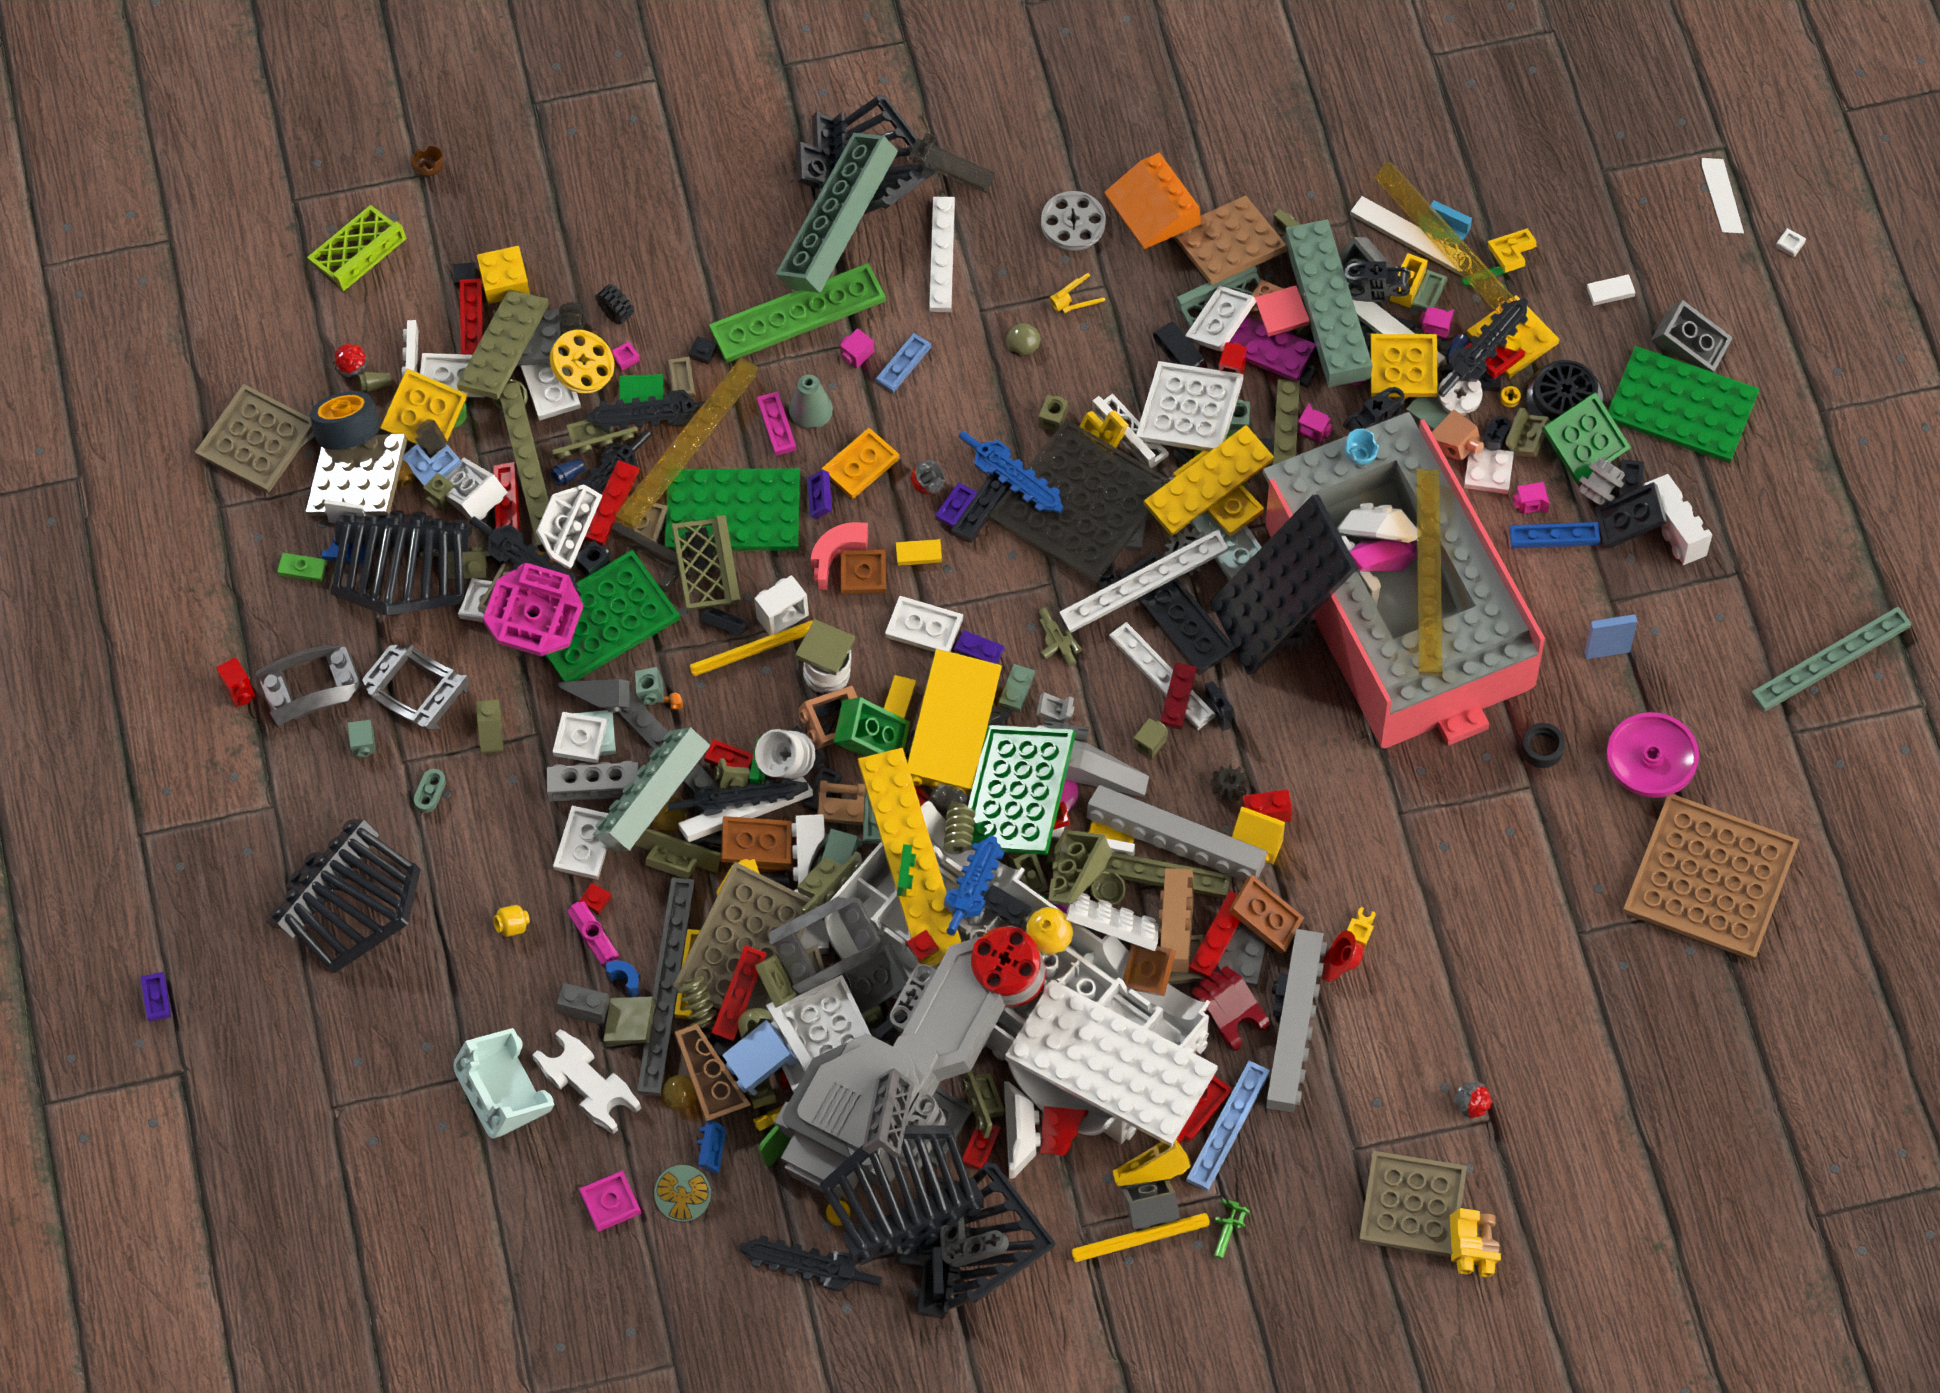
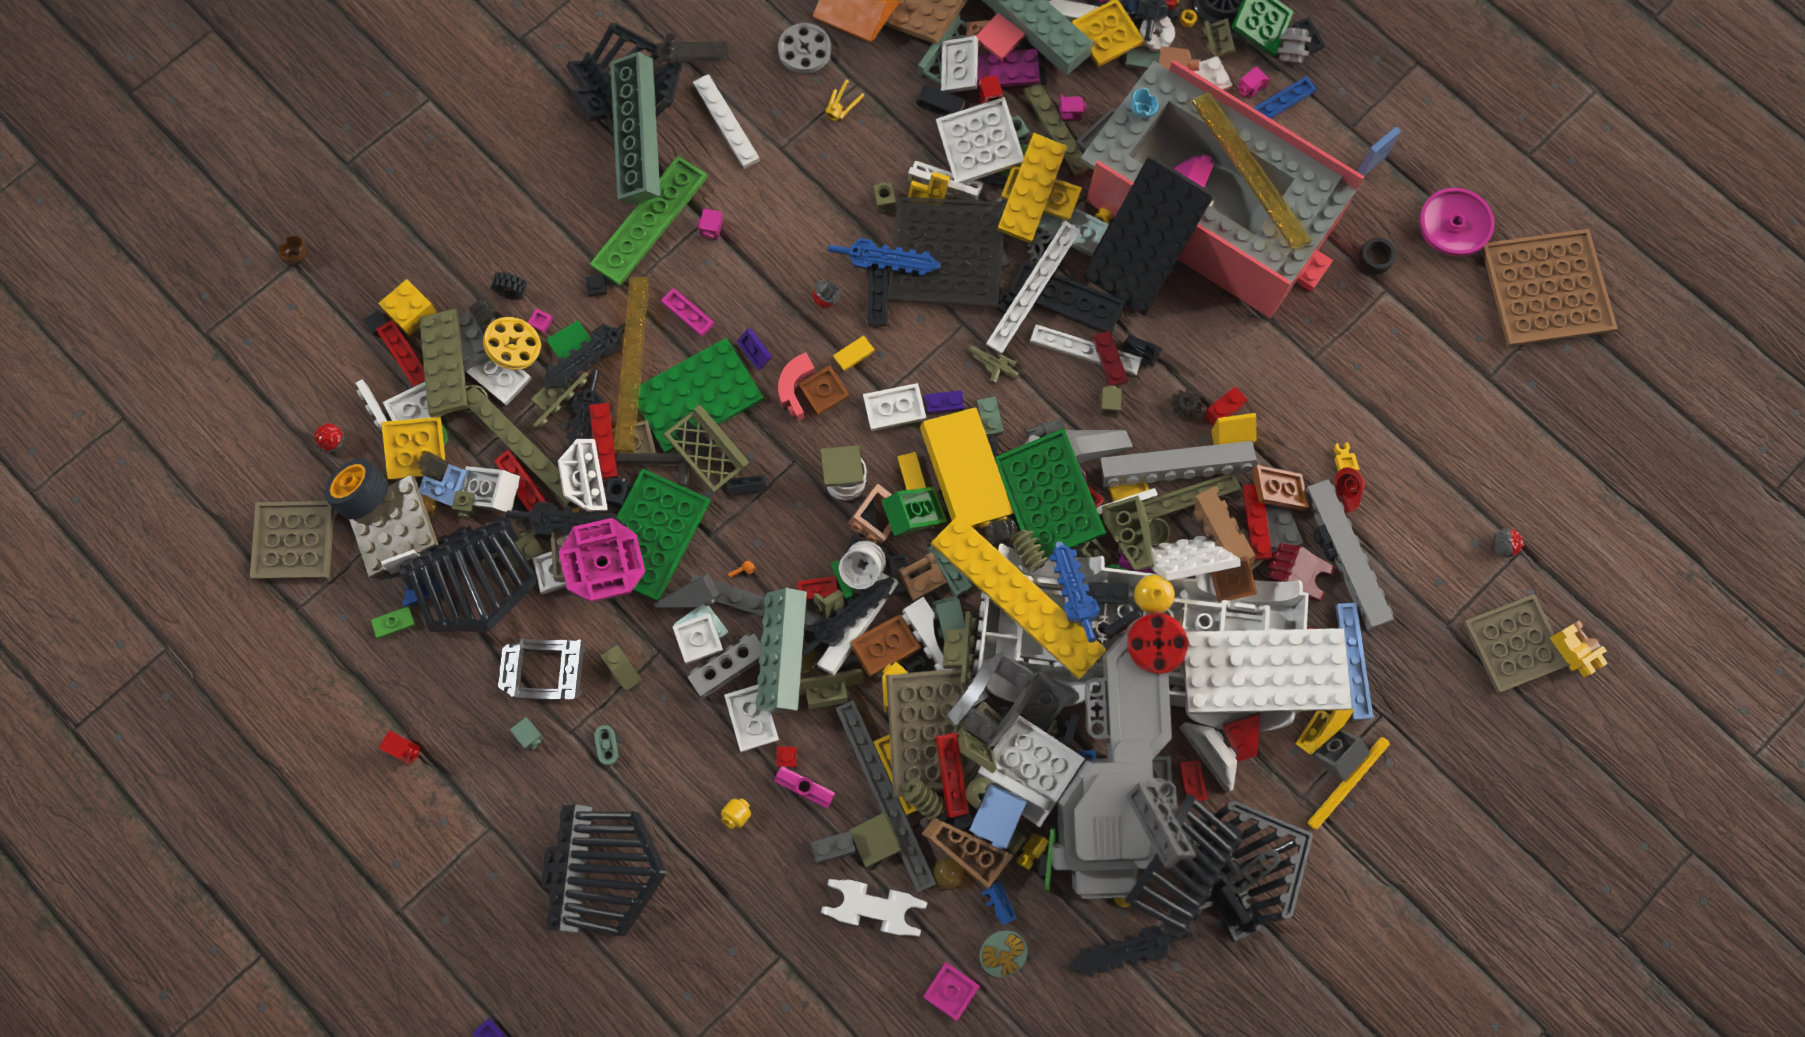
camera: 35 degrees left, 10 degrees up
flat silver wedge [256,645,362,728] -> none
lime fence [307,205,407,292] -> none
olive cone [358,372,391,393] -> none
light aqua windscreen [454,1028,554,1138] -> none
dark blue cone [551,458,585,486] -> none
blue piece [605,960,639,997] -> none
sand green brick [635,667,664,705] -> none
dark tan tile [668,357,696,398] -> none
yellow axle [690,620,813,676] -> none
white brick [755,575,809,635] -> none
sand green cone [789,375,833,429] -> none
light orange plate [822,428,900,500] -> none
medium blue tile [875,333,931,393] -> none
green plate [897,844,916,897] -> none
red plate [906,930,939,963] -> none
dark purple plate [935,482,977,528] -> none
olive bracket [960,1069,1005,1138] -> none
olive hair [1005,323,1041,356] -> none
light grey bracket [1036,693,1074,723] -> none
bright green piece [1214,1199,1250,1260] -> none
white wedge [1337,503,1421,543] -> none
black piece [1343,387,1404,432] -> none
black beam [1483,416,1511,451] -> none
black plate [1595,482,1668,549] -> none
white wedge [1644,474,1712,565] -> none
sand green plate [1751,606,1912,712] -> none

